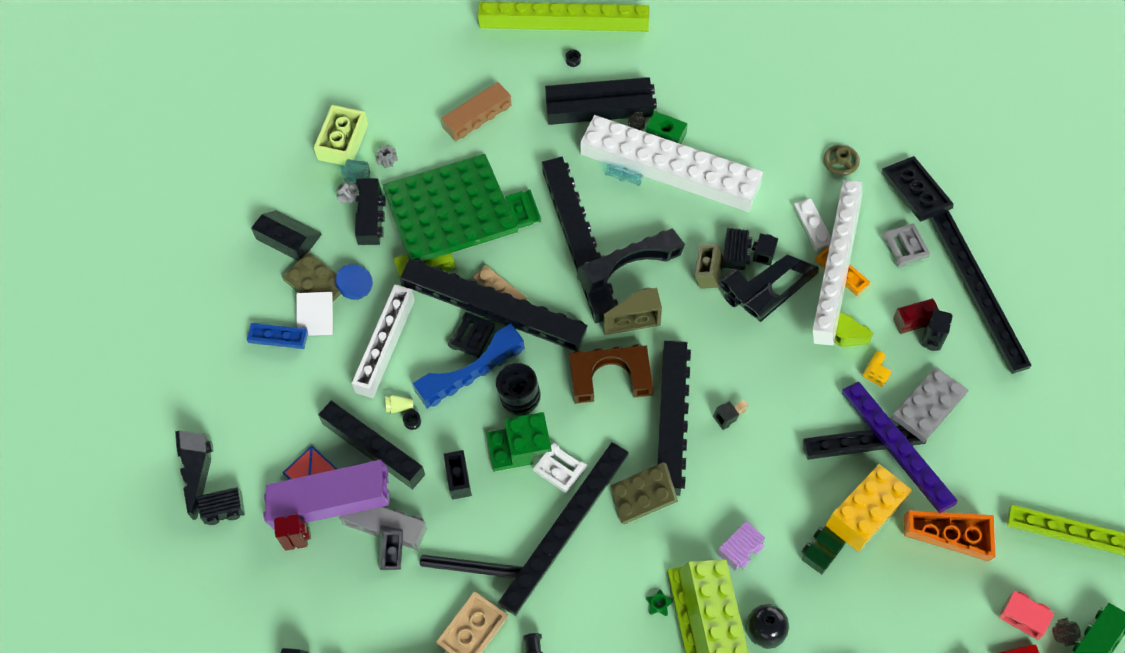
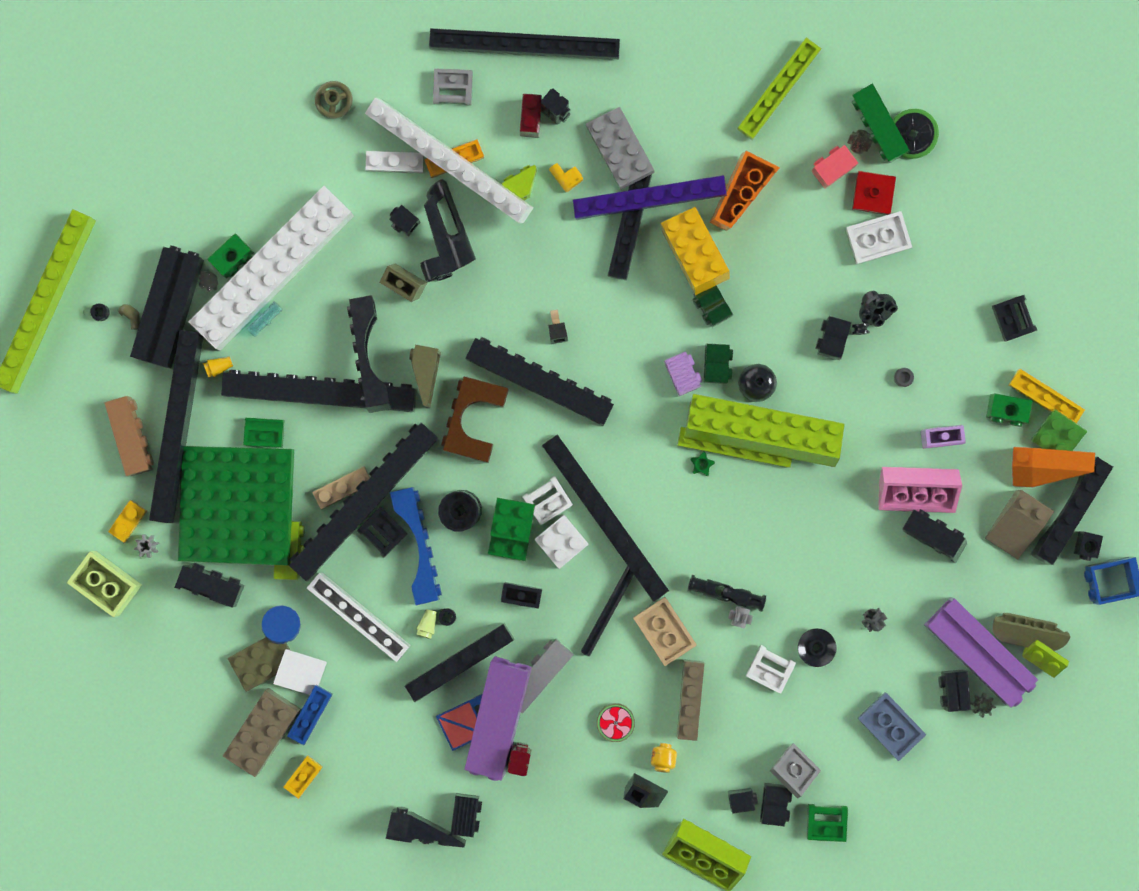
camera: 70 degrees left, 25 degrees up
black slope [251,210,322,261] -> none
light grey gear [336,181,358,204] -> none
clear light blue brick [341,159,370,185] -> none
black slope [378,526,403,570] -> none
olive plate [610,462,678,524] -> none
black brick [722,228,752,270] -> none
black plate [882,156,954,222] -> none
none -> yellow plate [108,500,147,543]
none -> olive arm [118,304,140,330]
none -> black brick [149,330,203,523]
none -> yellow cone [203,356,233,378]
none -> dark tan brick [223,688,301,777]
none -> yellow plate [284,755,323,799]
none -> white brick [534,515,589,569]
none -> tile [597,703,635,742]
none -> dark green brick [704,344,733,384]

